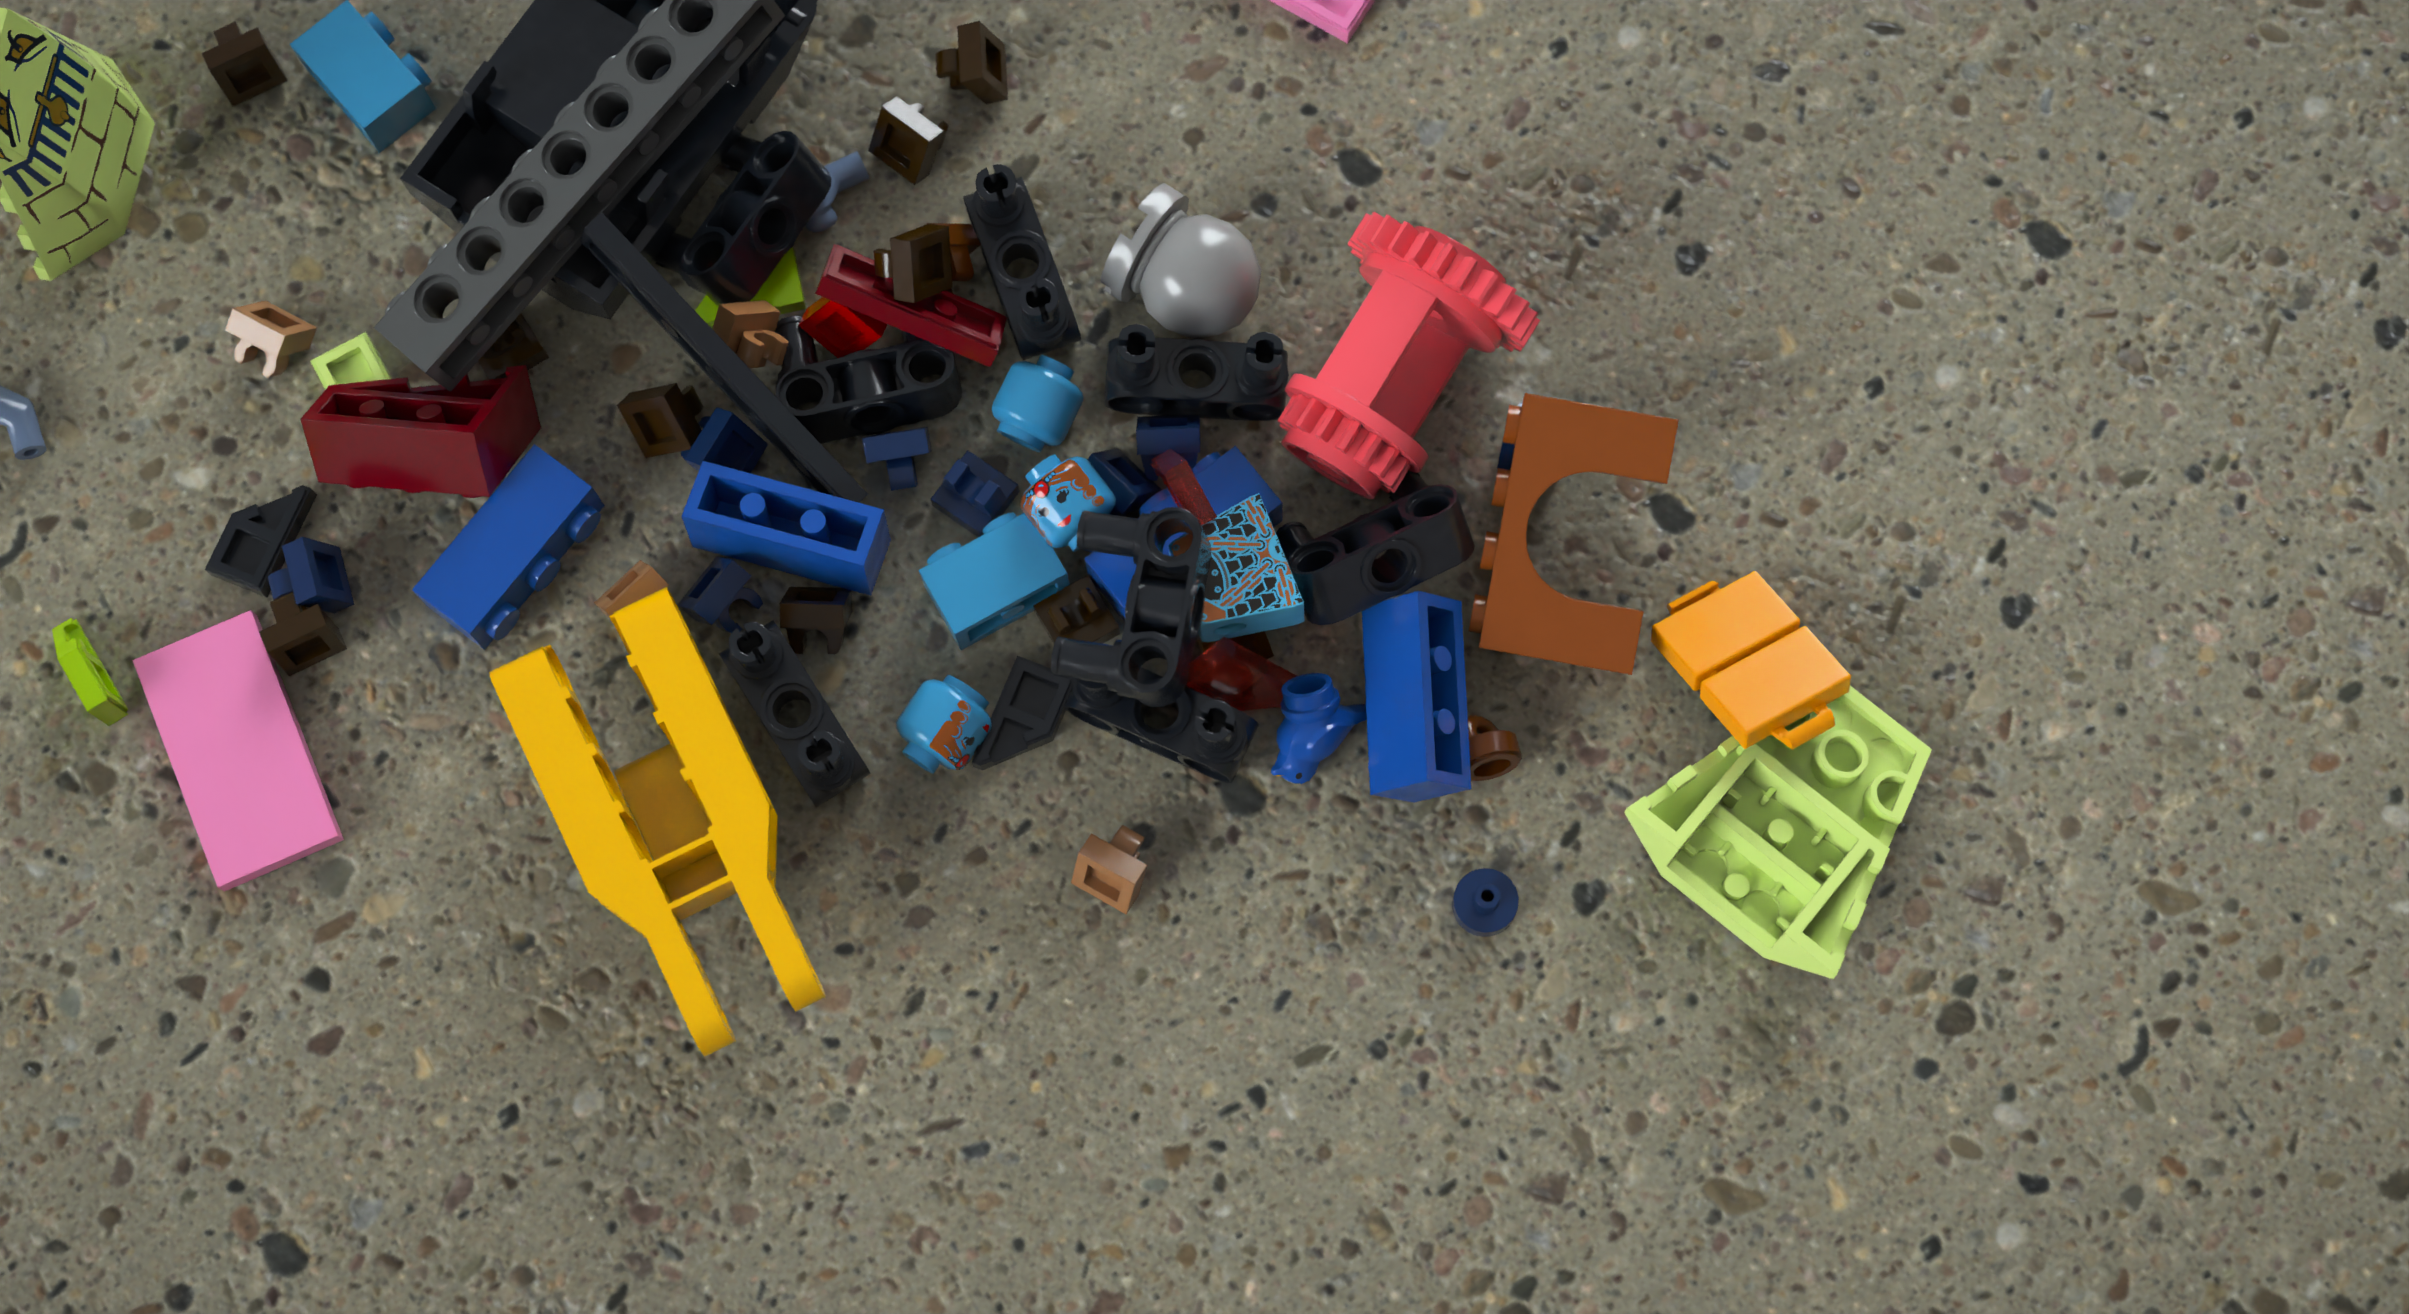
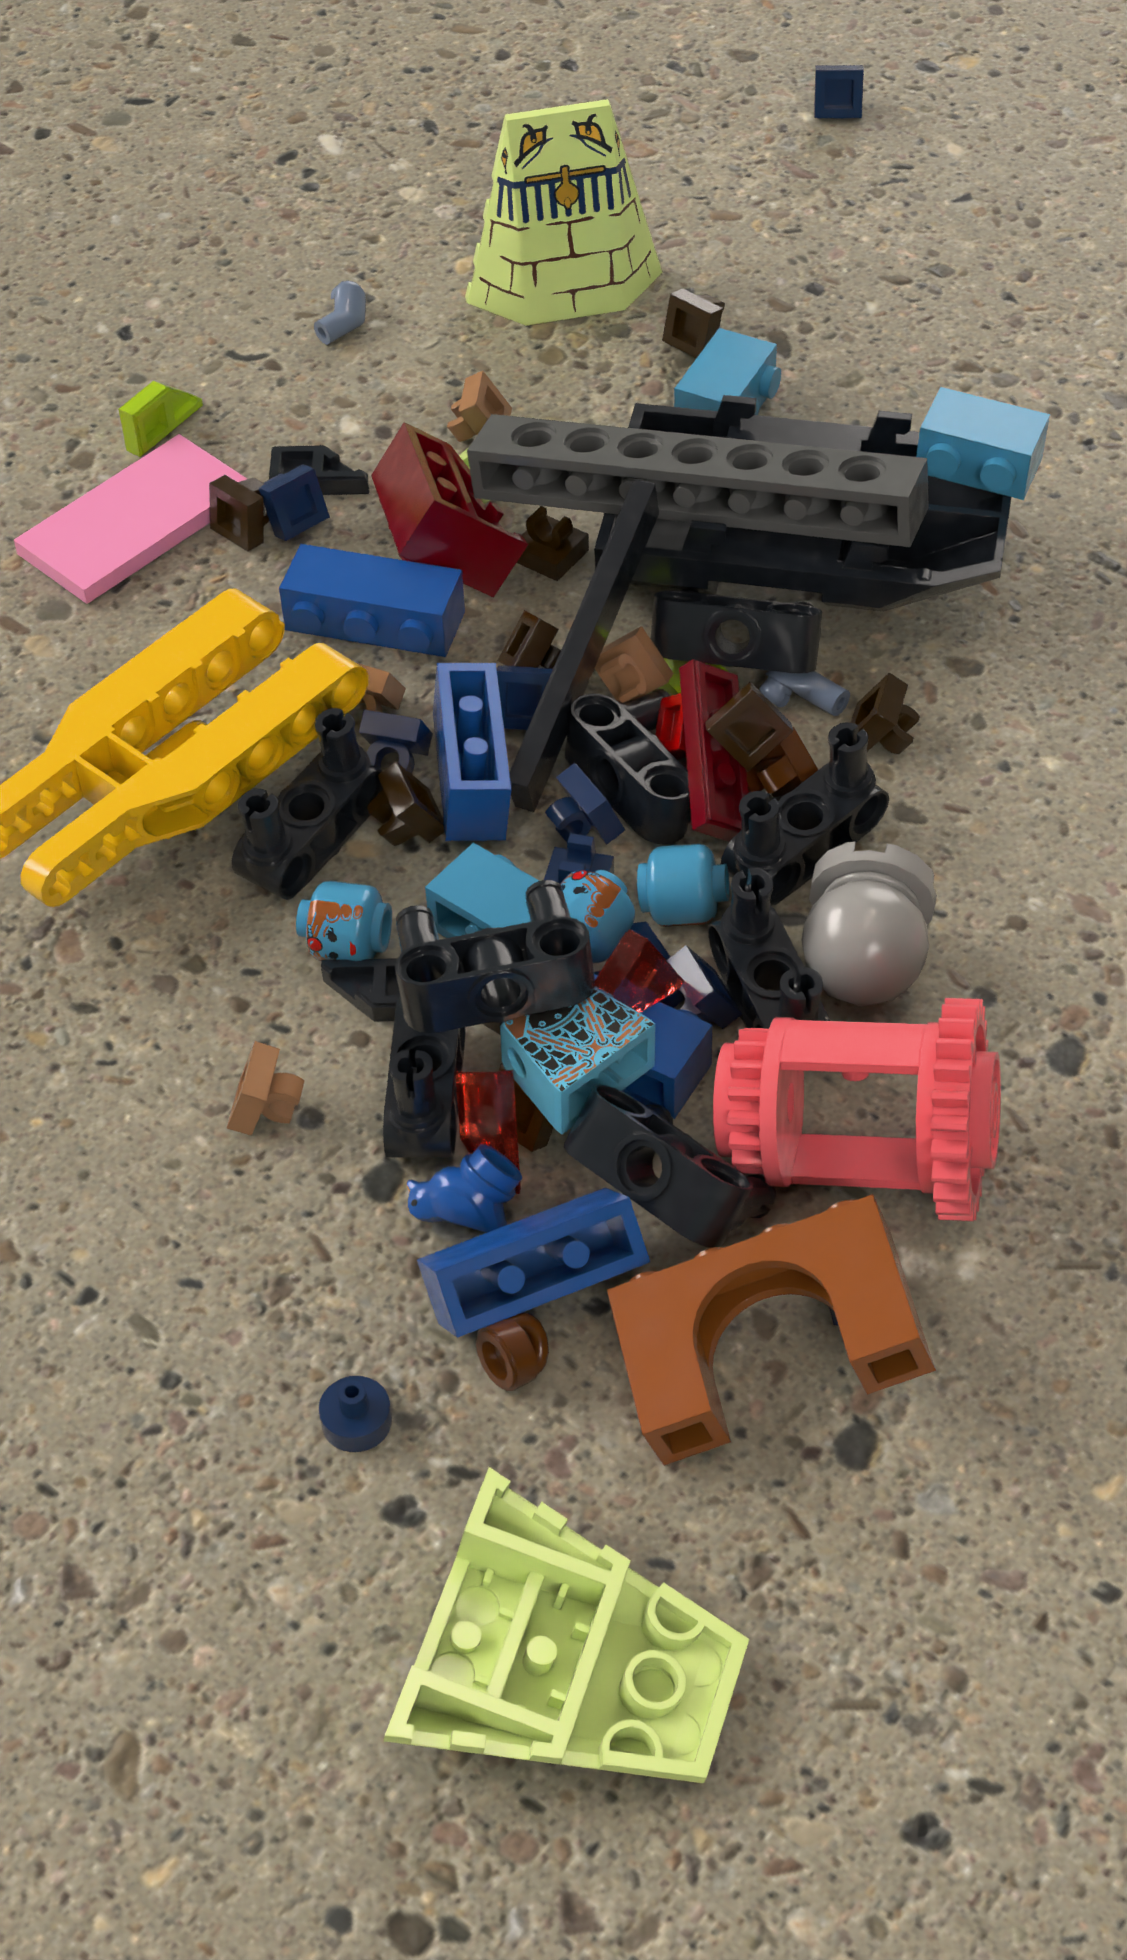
camera: 65 degrees right, 25 degrees down
dark brown tile [935,21,1008,105] -> none
light orange piece [1651,571,1851,750] -> none

